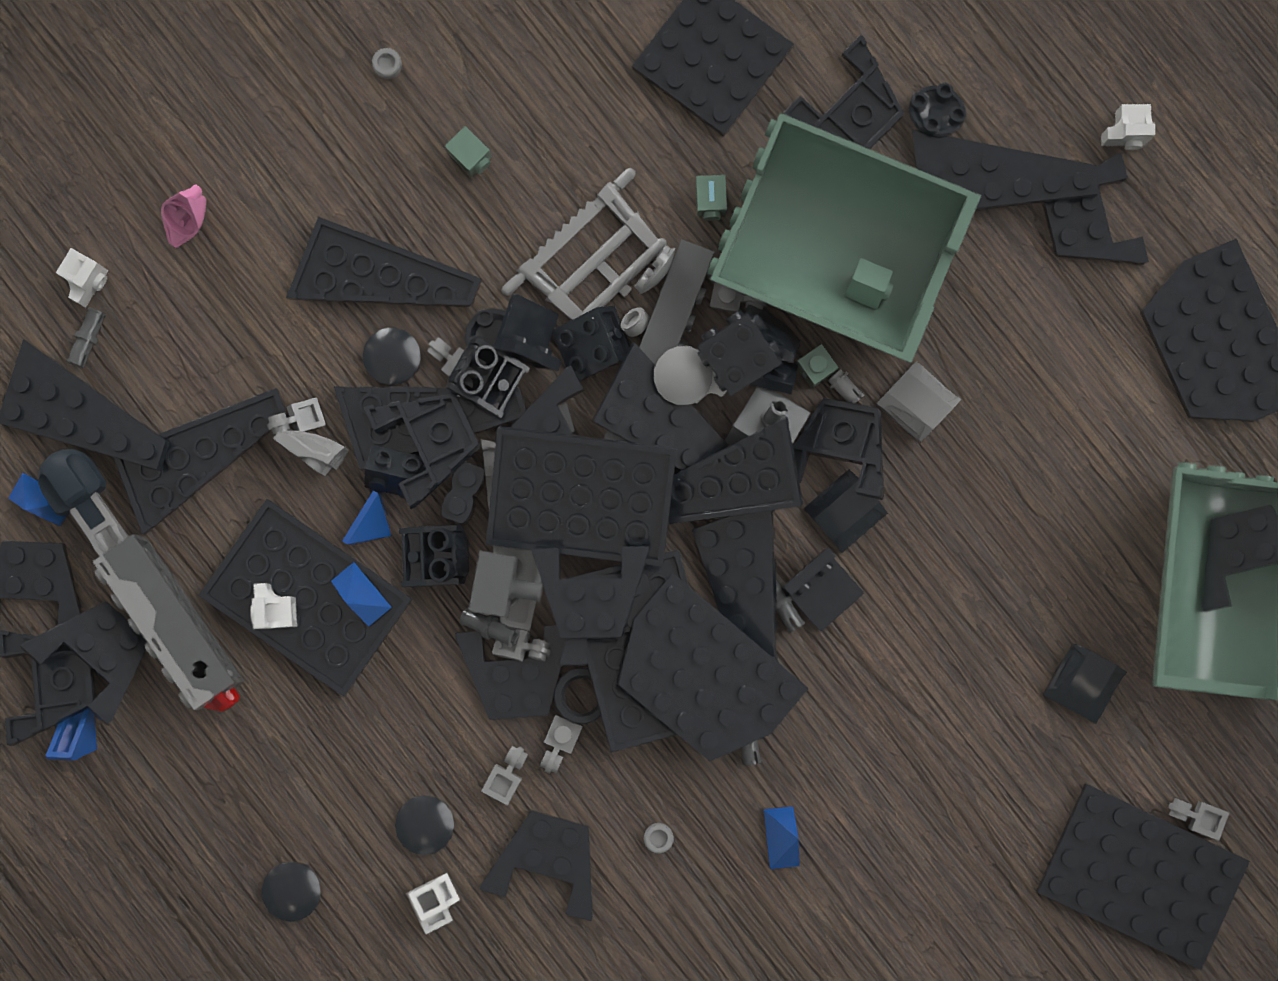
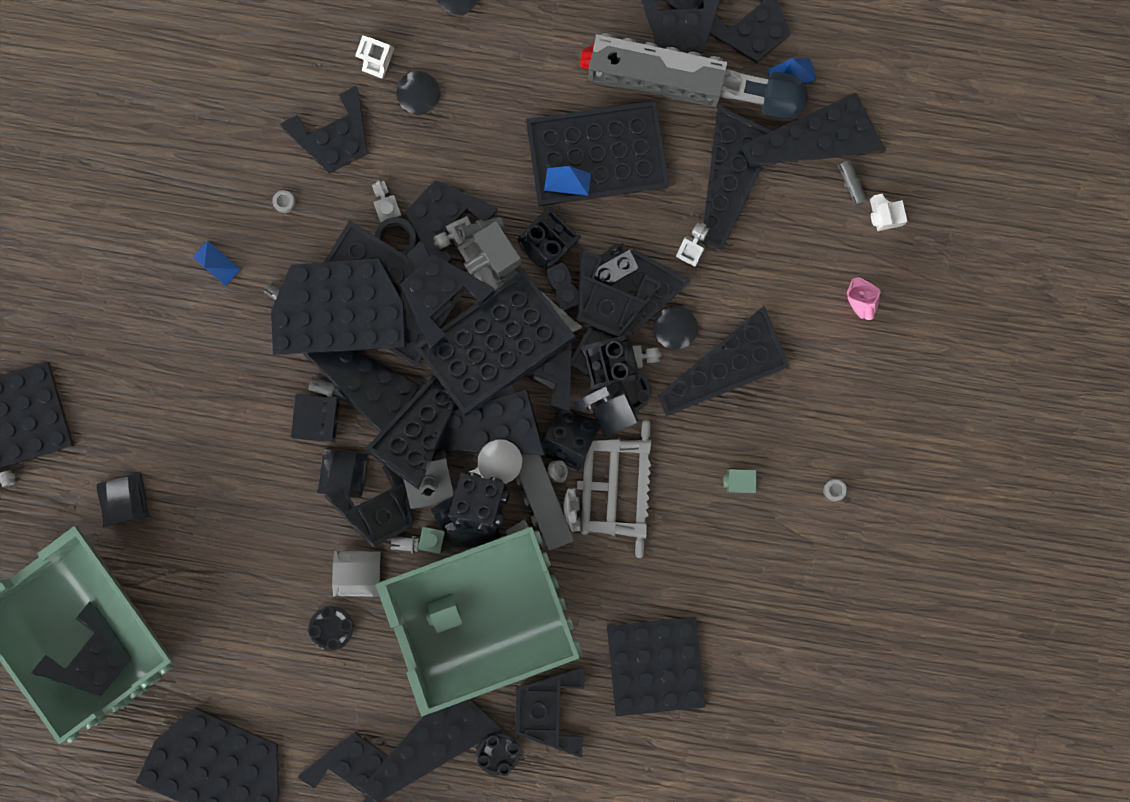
camera: 135 degrees right, 0 degrees up
white brick [251,583,297,629] -> none
light grey slope [273,430,348,476] -> none
blue slope [342,491,391,546] -> none
light grey plate [481,746,528,805] -> none
sand green brick [695,175,727,221] -> none
none -> black dish [308,606,353,651]

